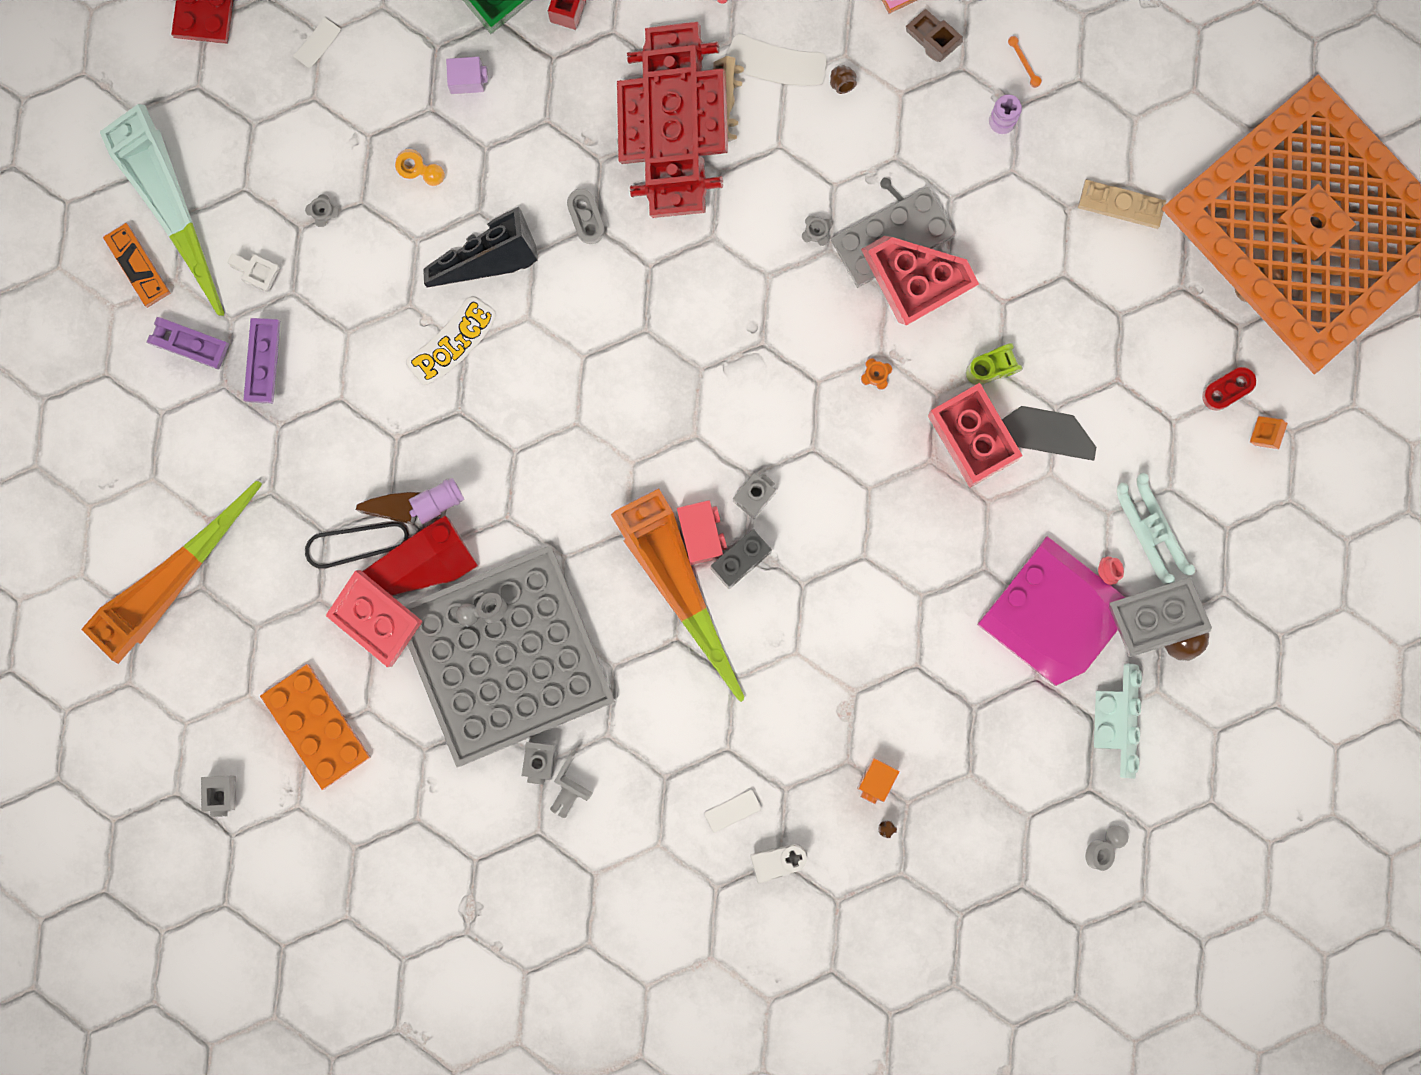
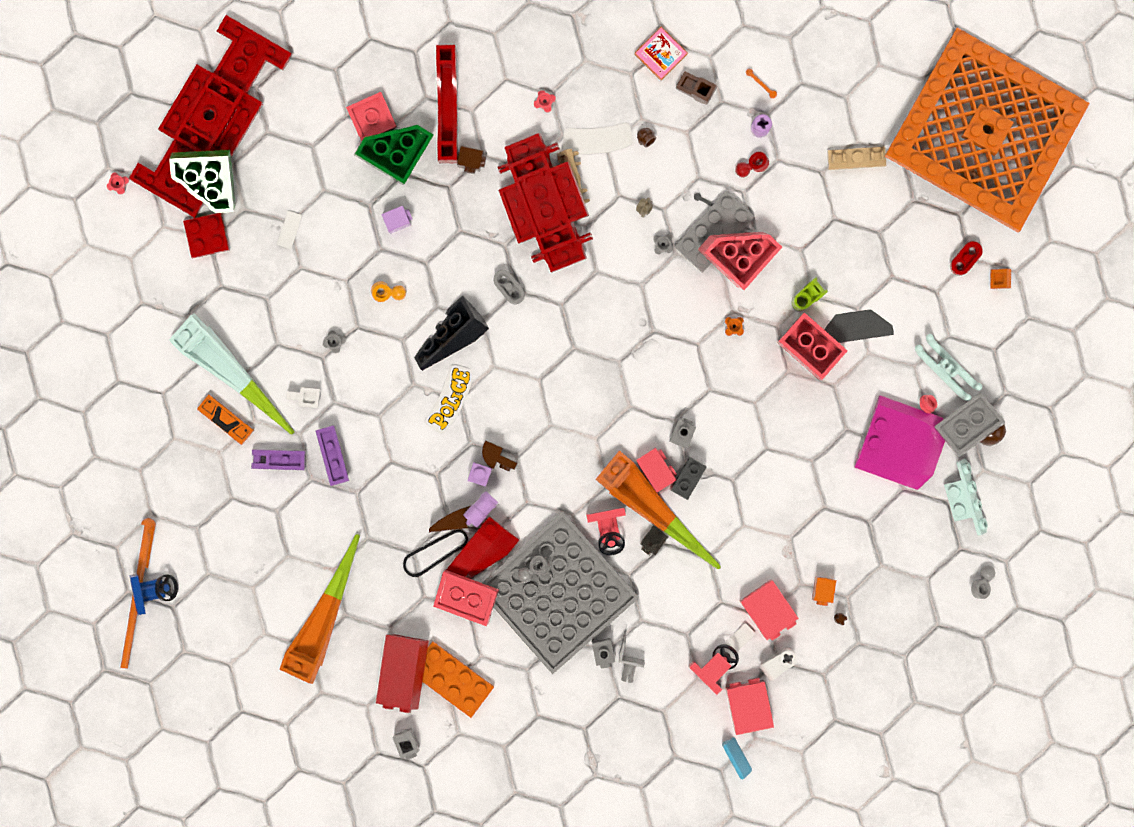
camera: 20 degrees left, 5 degrees up
none -> red brick [376,634,429,713]
none -> reddish brown brick [457,146,487,174]
none -> lavender brick [467,462,492,487]
none -> reddish brown brick [482,440,518,472]
none -> coral piece [586,508,626,555]
none -> dark tan plate [636,197,653,218]
none -> clear smoke bracket [640,525,669,556]
none -> coral piece [689,644,739,695]
none -> medium azure slope [722,737,752,780]
none -> coral brick [726,678,774,735]
none -> red plate [735,152,769,177]
none -> coral brick [740,579,799,641]

